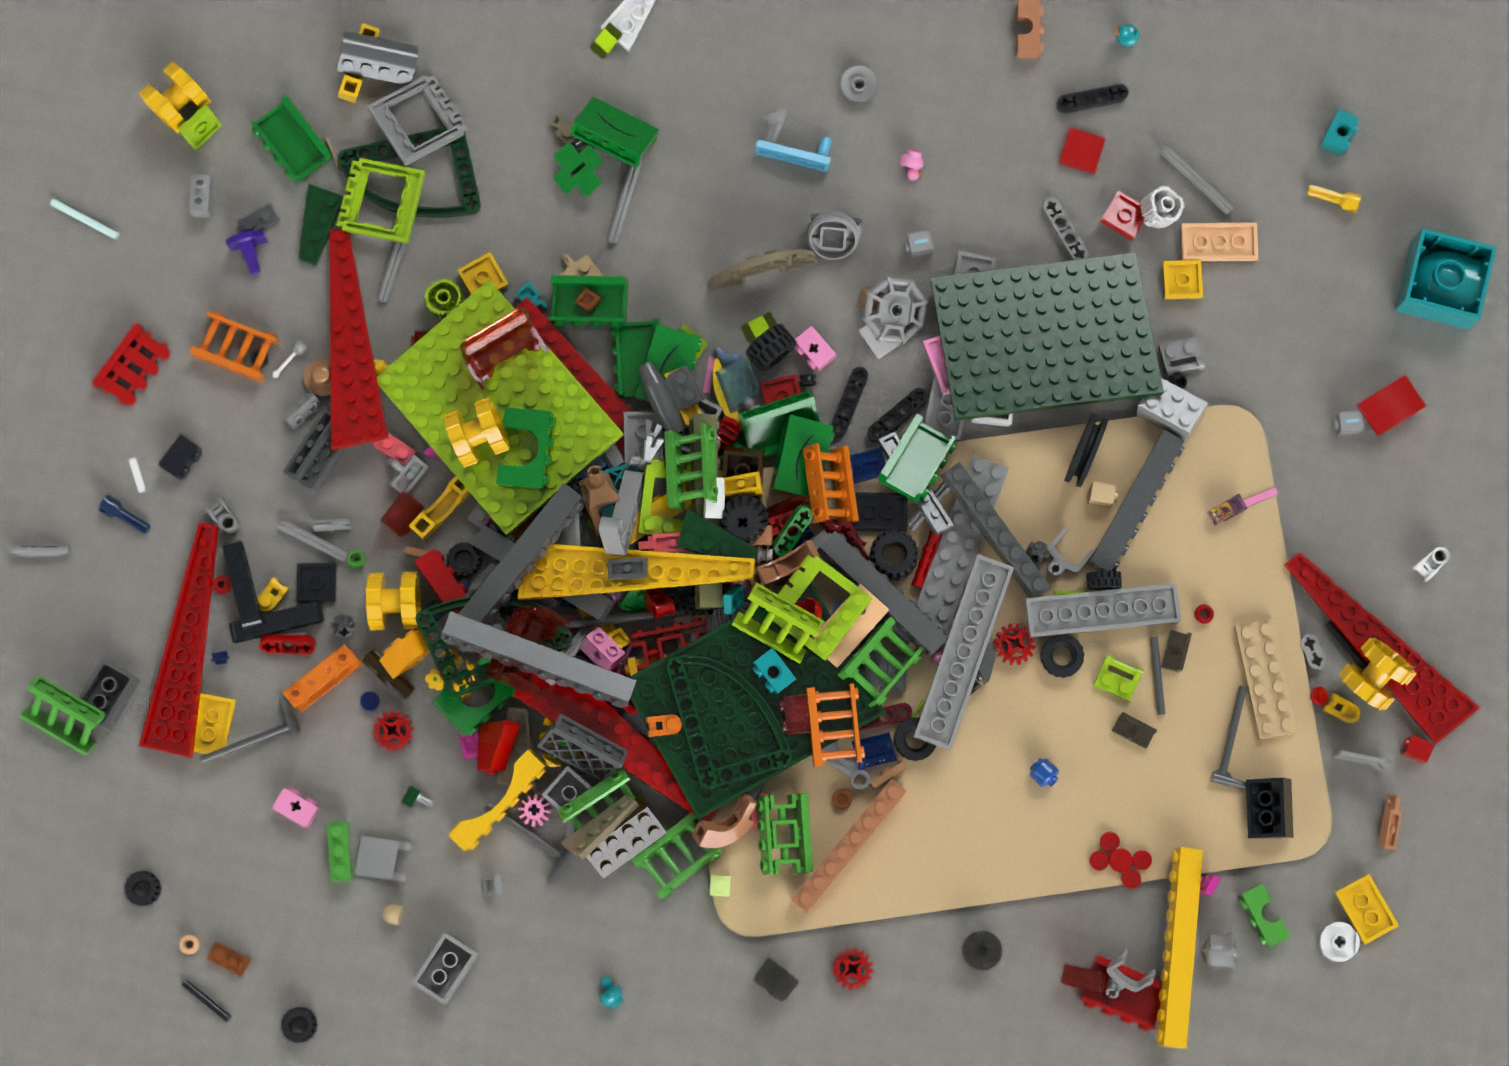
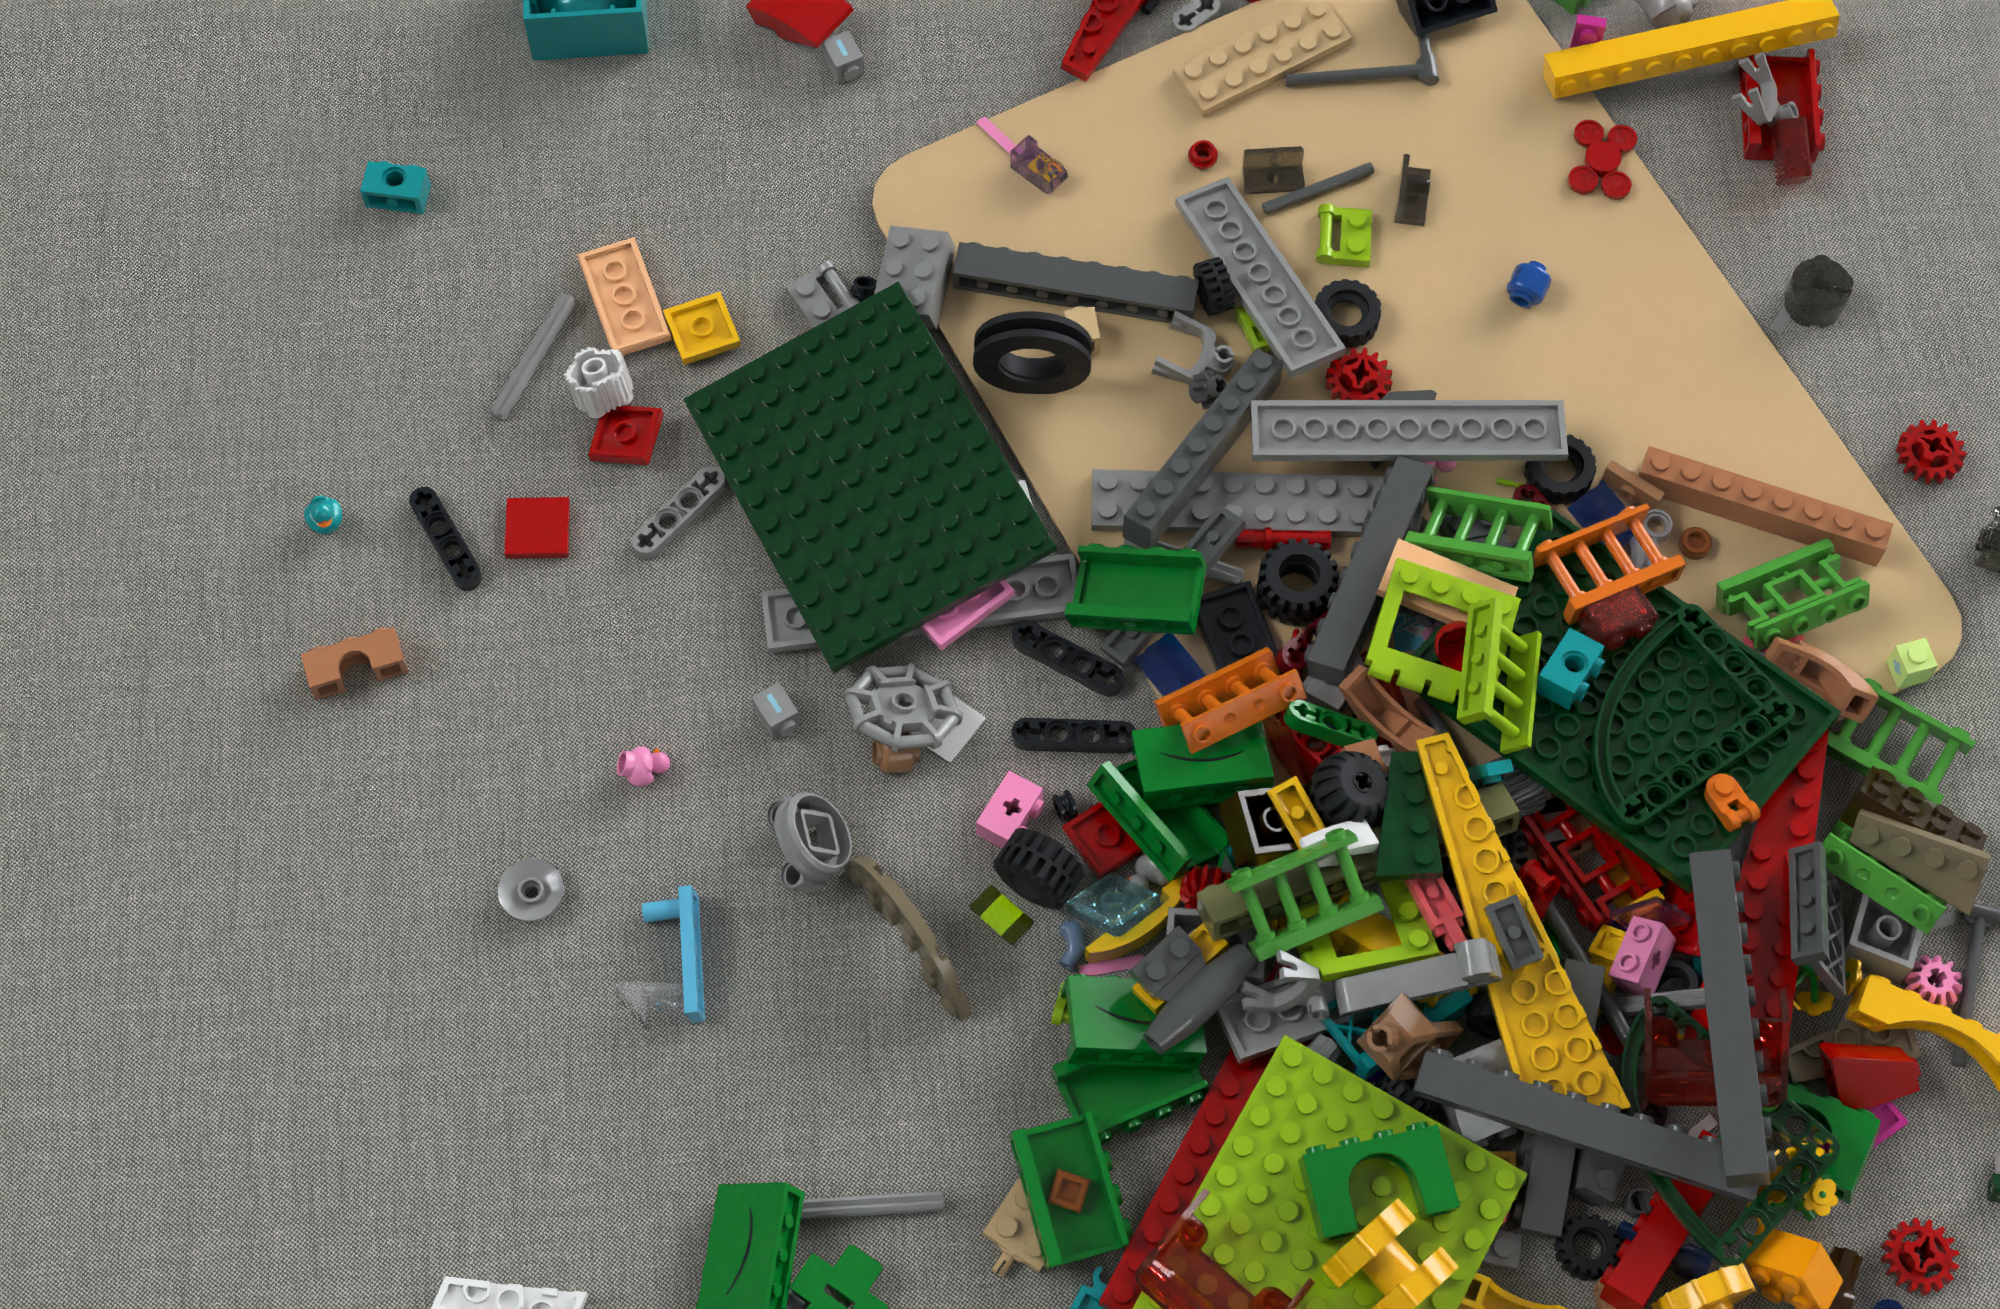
camera: 110 degrees left, 15 degrees down
yellow piece [1307,185,1362,213] -> none

